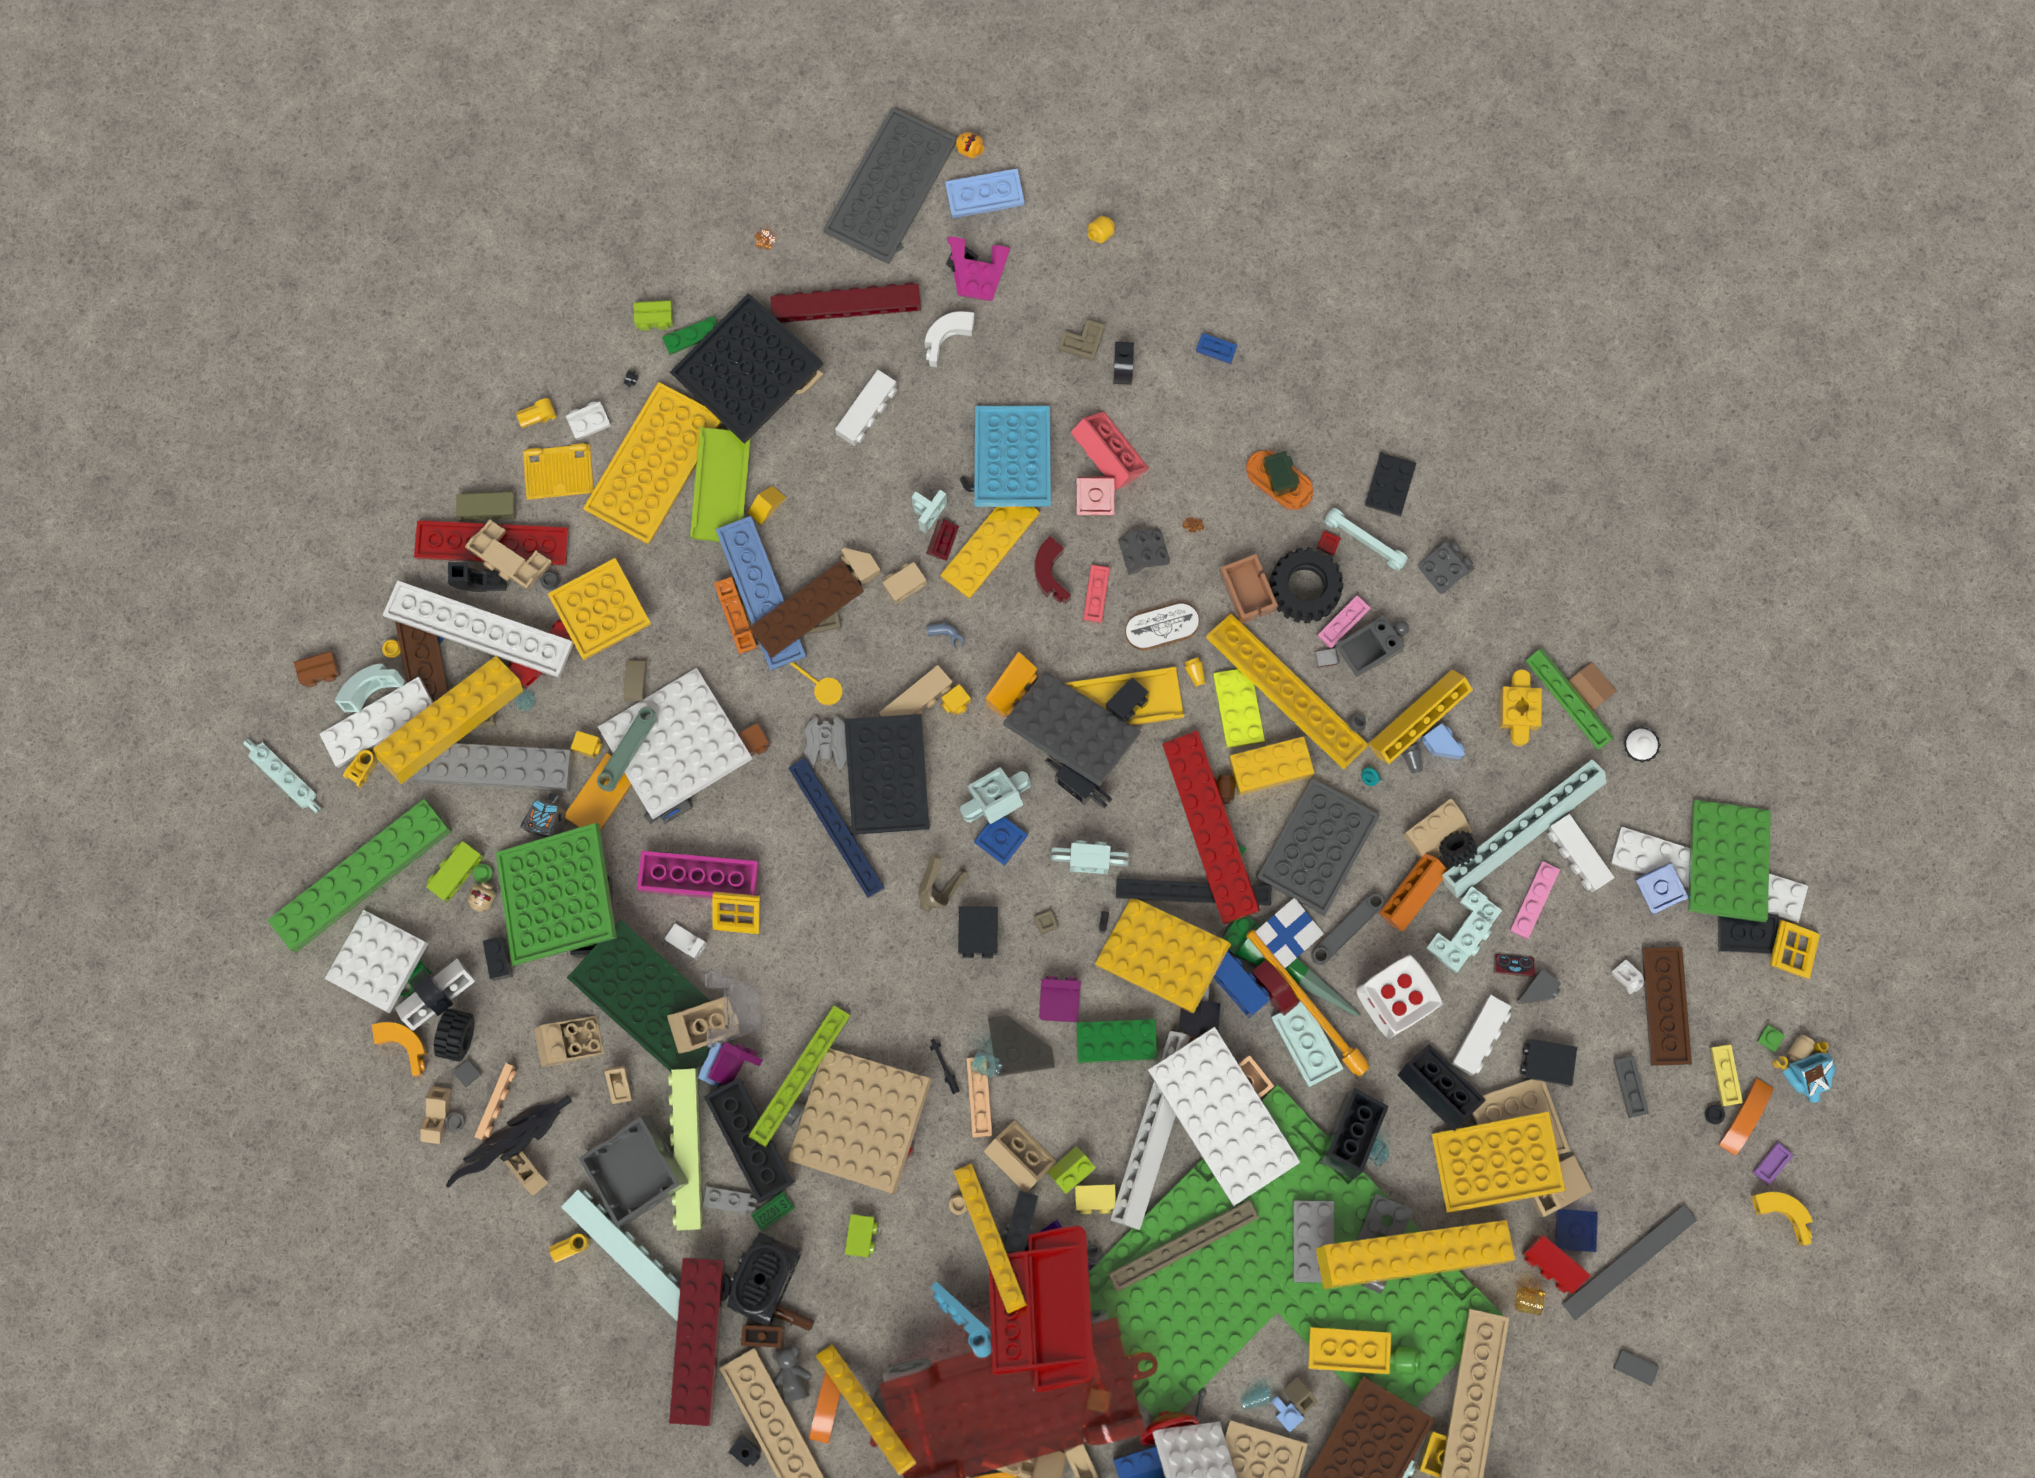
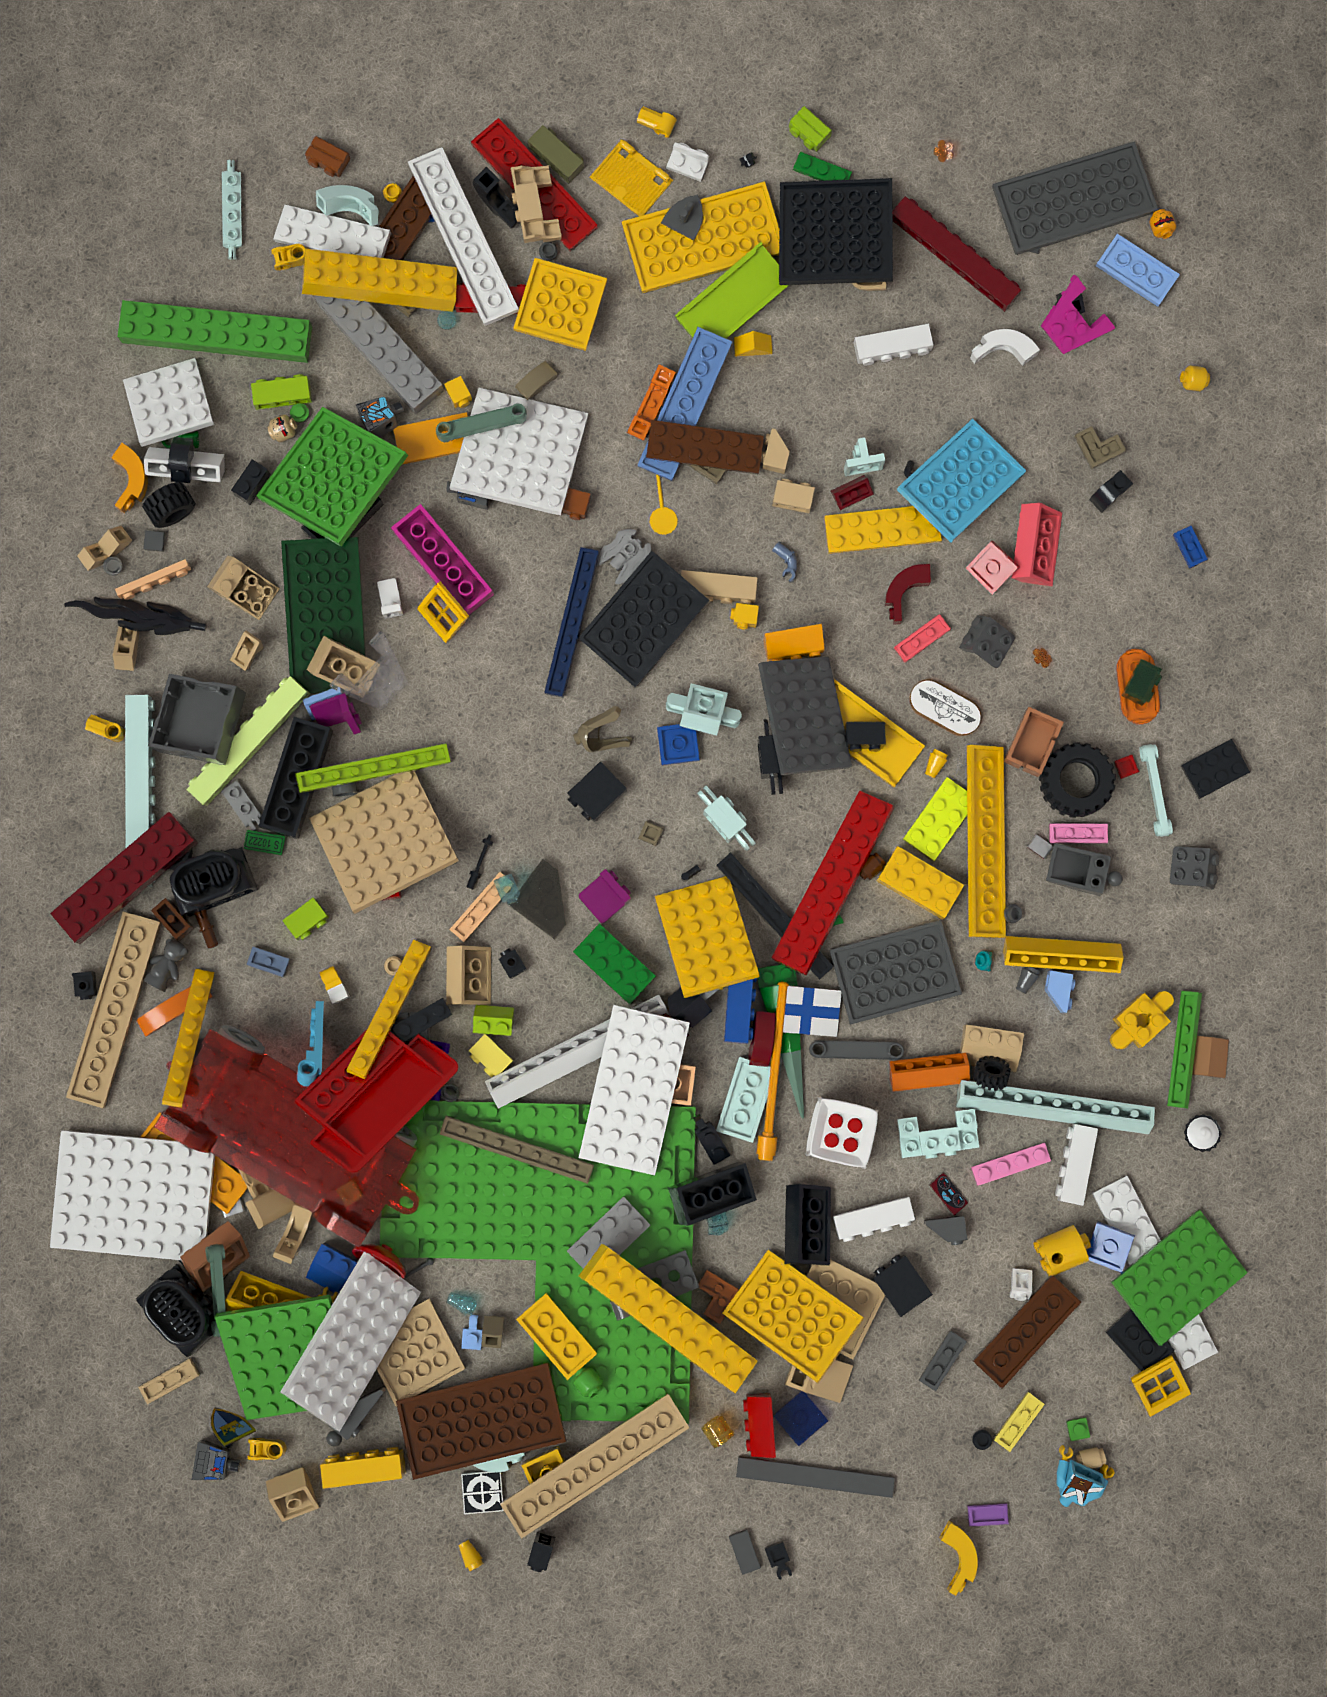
camera: 45 degrees right, 5 degrees up
orange slope [1718,1078,1774,1156] -> none
none -> sand blue plate [247,947,290,977]
none -> leg [319,966,350,1005]
none -> black brick [498,948,527,979]
none -> dark grey shield [661,195,703,241]
none -> black hinge [693,1114,731,1165]
none -> dark orange plate [698,1270,739,1324]
none -> black plate [765,1541,792,1580]
none -> yellow cylinder [1033,1225,1091,1276]

